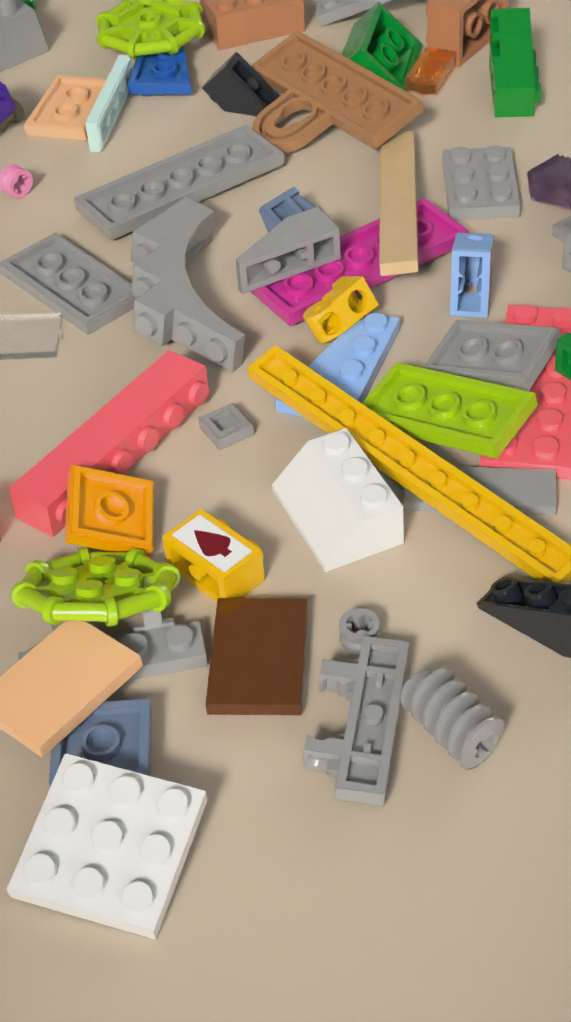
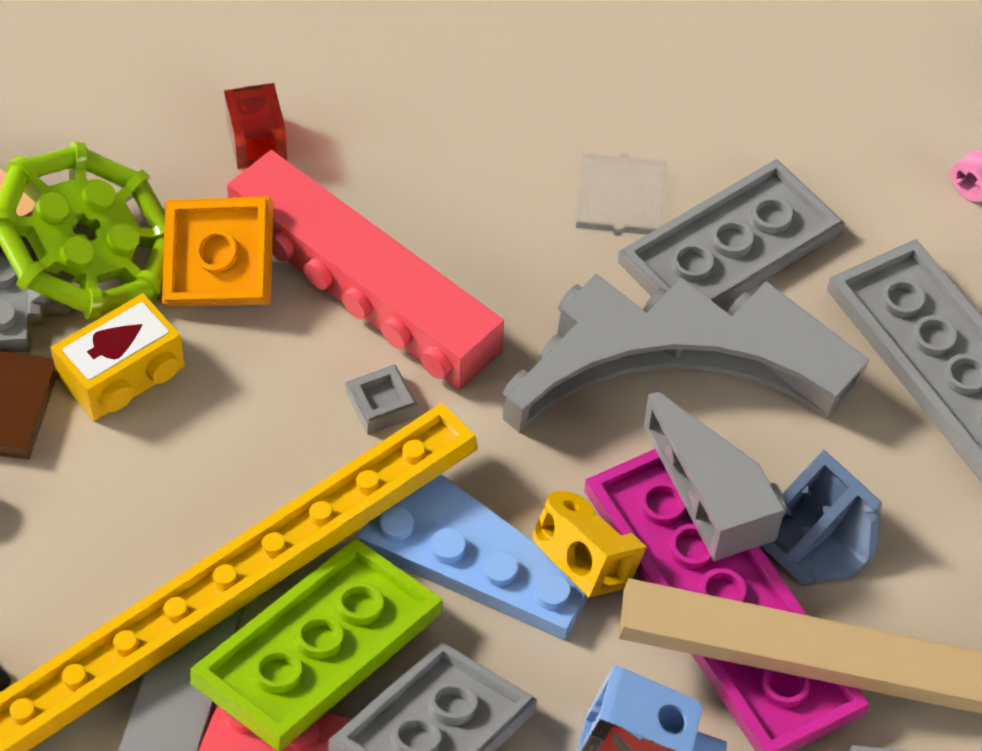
camera: 90 degrees right, 10 degrees up
white slope [272,428,404,572] -> none

